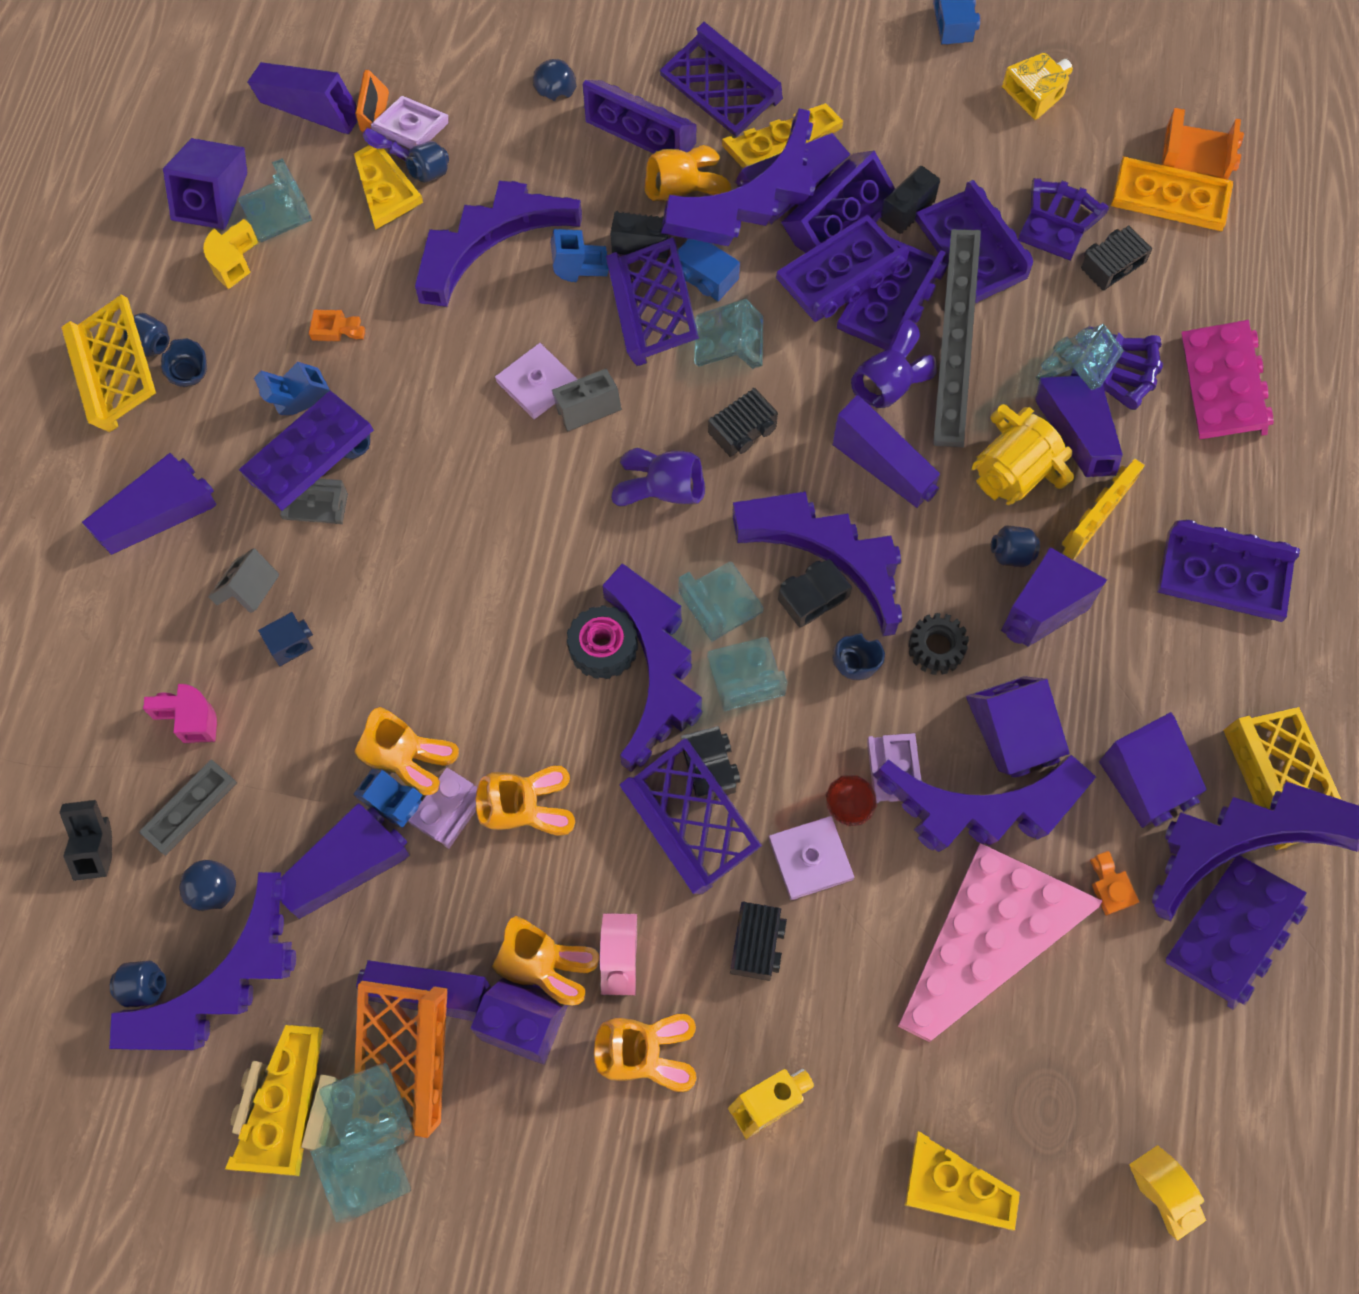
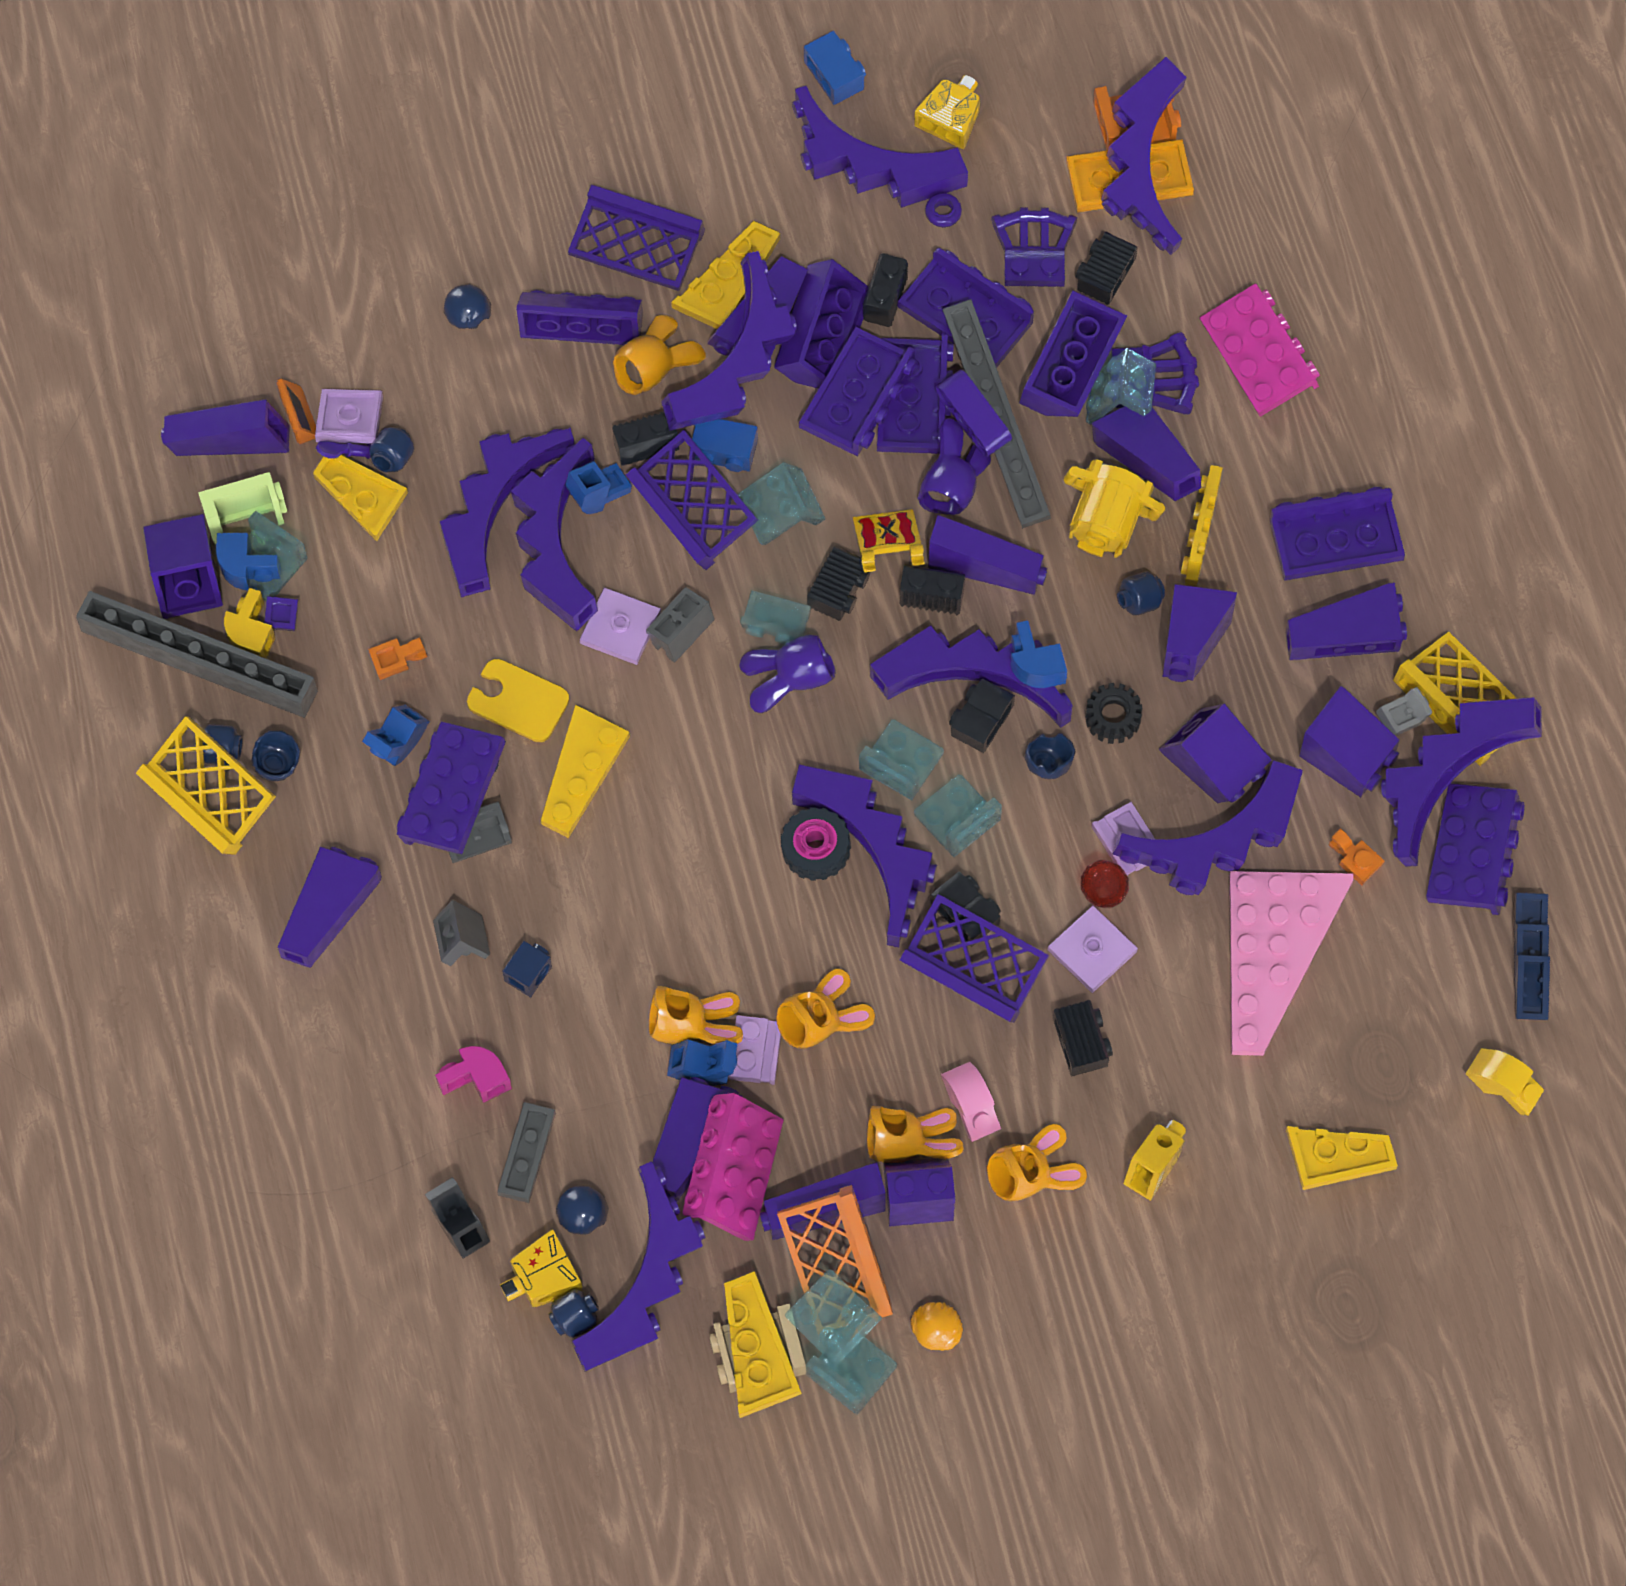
camera: 25 degrees left, 0 degrees up
none -> dark grey brick [76,591,318,718]
none -> yellowish green panel [198,472,287,545]
none -> blue brick [216,533,281,590]
none -> dark purple plate [264,596,298,631]
none -> yellow piece [467,659,569,742]
none -> yellow torso [499,1230,583,1307]
none -> dark purple arch [511,438,598,632]
none -> yellow wing [541,705,630,838]
none -> dark pink bracket [683,1093,784,1241]
none -> clear light blue bracket [740,591,811,644]
none -> dark purple arch [792,86,968,208]
none -> yellow flag [853,509,925,572]
none -> black brick [899,565,965,616]
none -> light orange hair [911,1302,963,1351]
none -> dark purple piece [925,193,962,228]
none -> dark purple beam [935,369,1012,457]
none -> blue brick [1010,621,1067,688]
none -> dark purple slope [1019,291,1127,417]
none -> dark purple arch [1101,57,1187,255]
none -> dark purple slope [1285,583,1407,660]
none -> light grey bracket [1376,687,1432,736]
none -> dark blue slope [1514,893,1550,1020]

